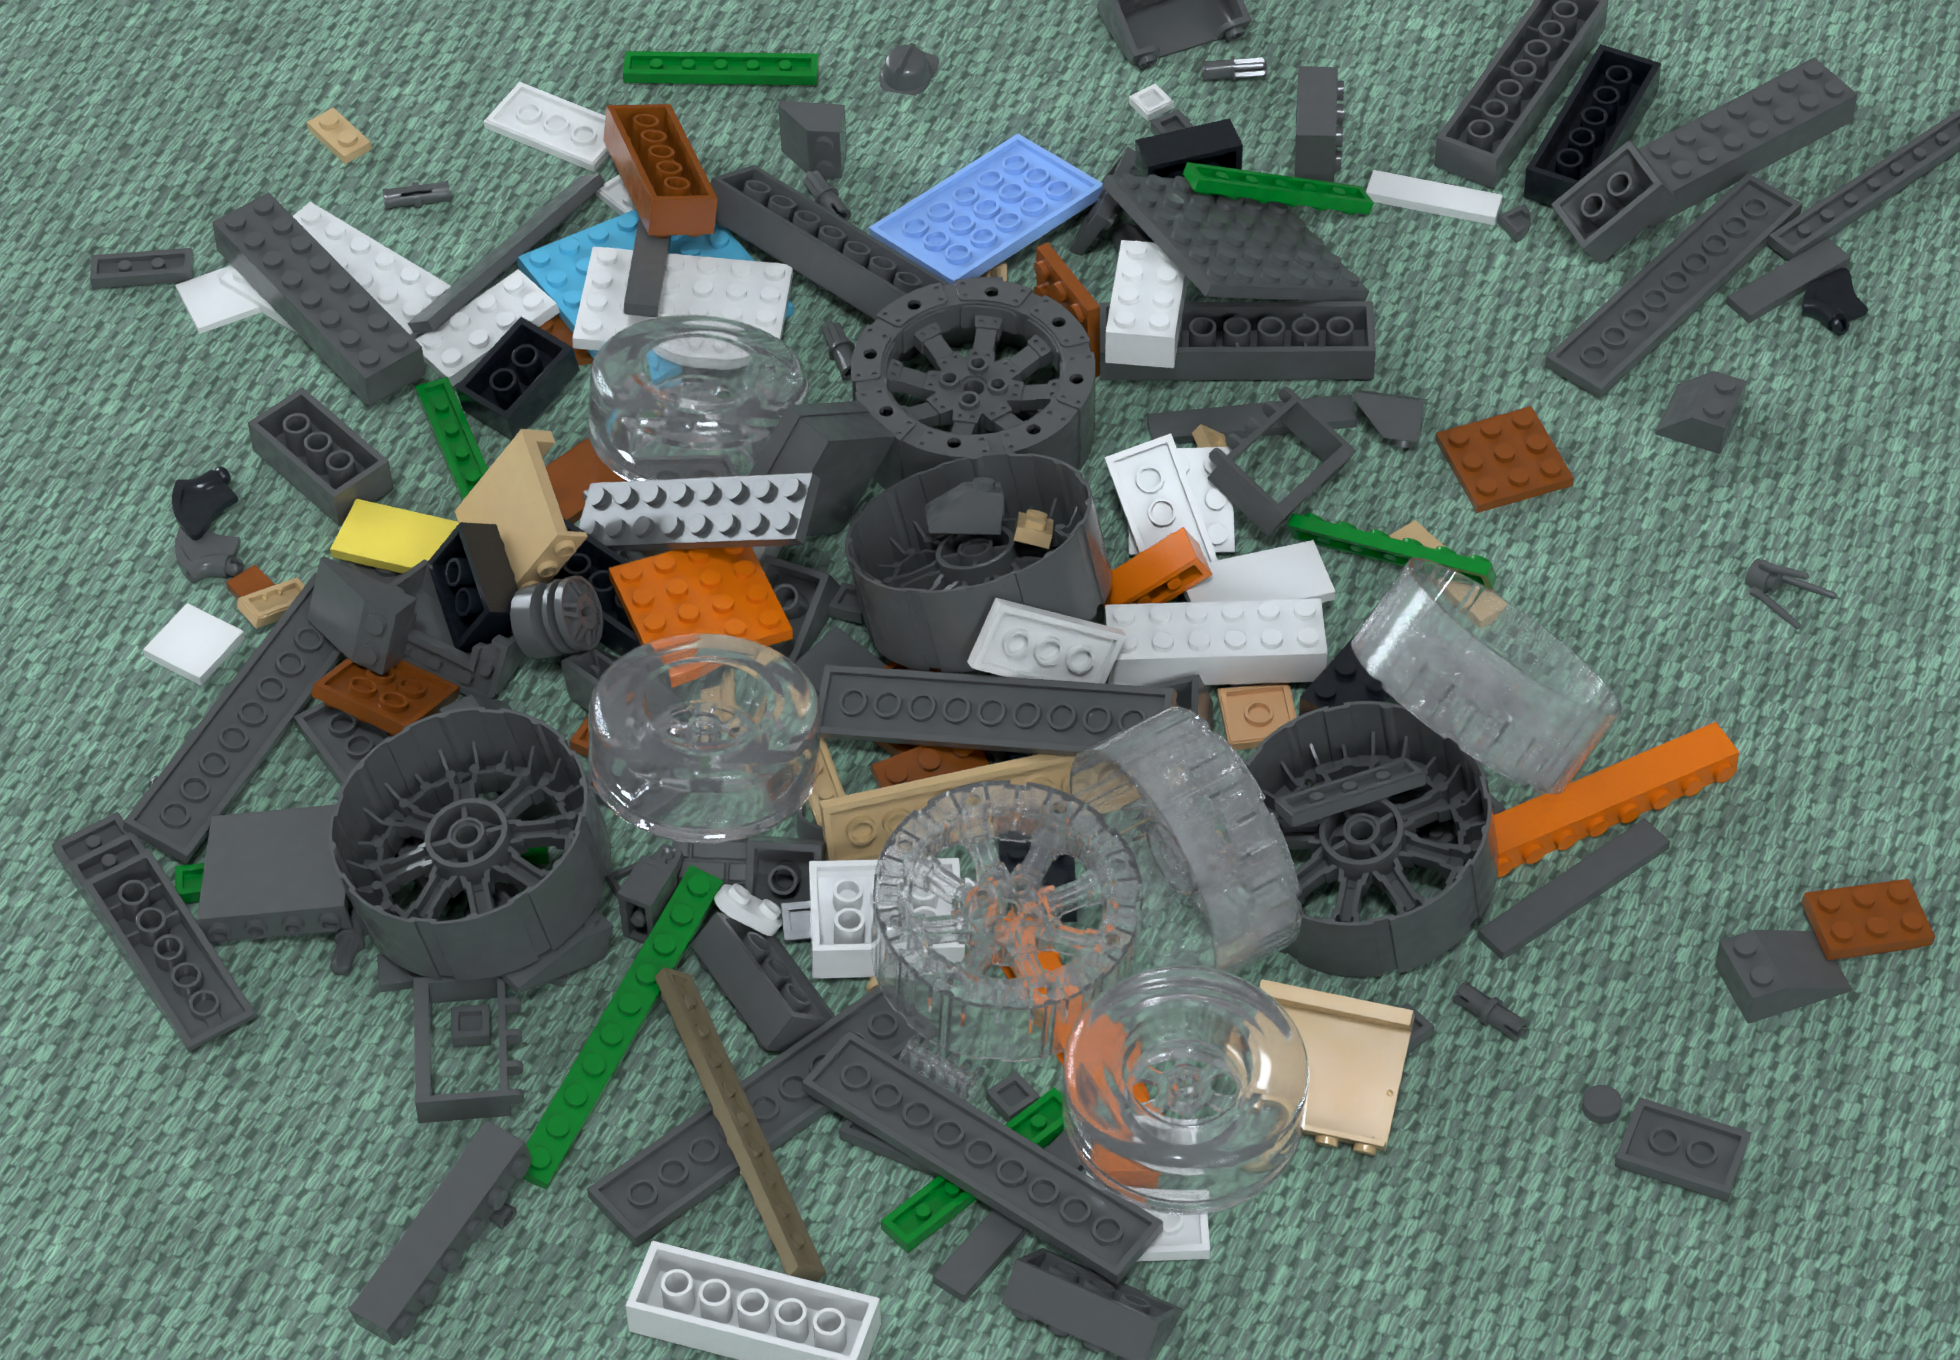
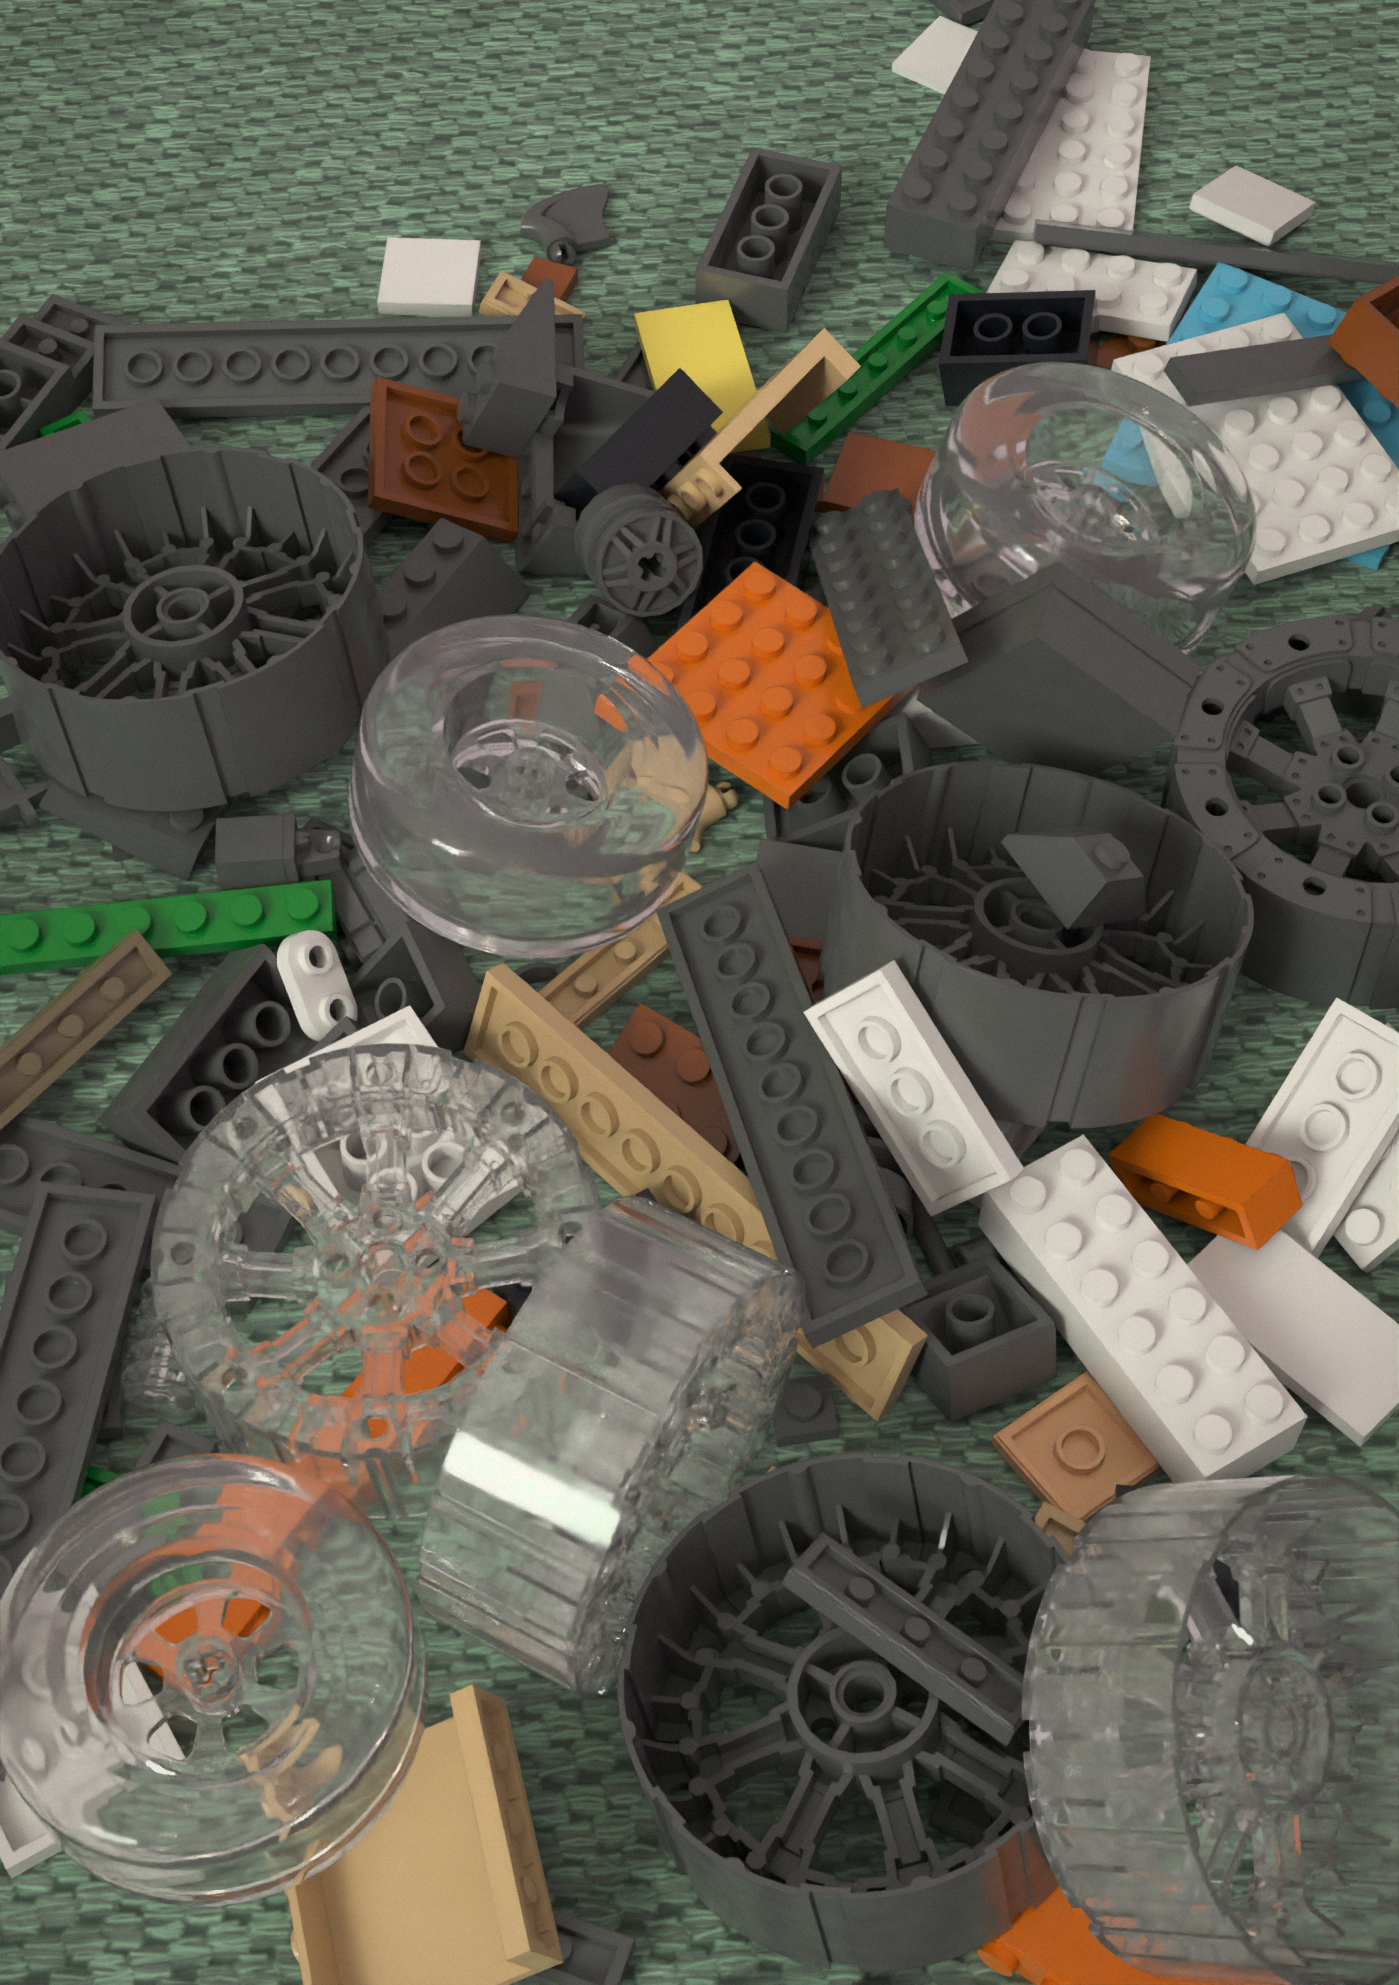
camera: 60 degrees right, 5 degrees up
black arm [172,466,238,541] -> none
tan plate [307,107,372,164] -> none
dark grey pin [382,180,451,210] -> none
tan plate [1014,509,1054,549] -> none
none -> white tile [1189,165,1316,247]

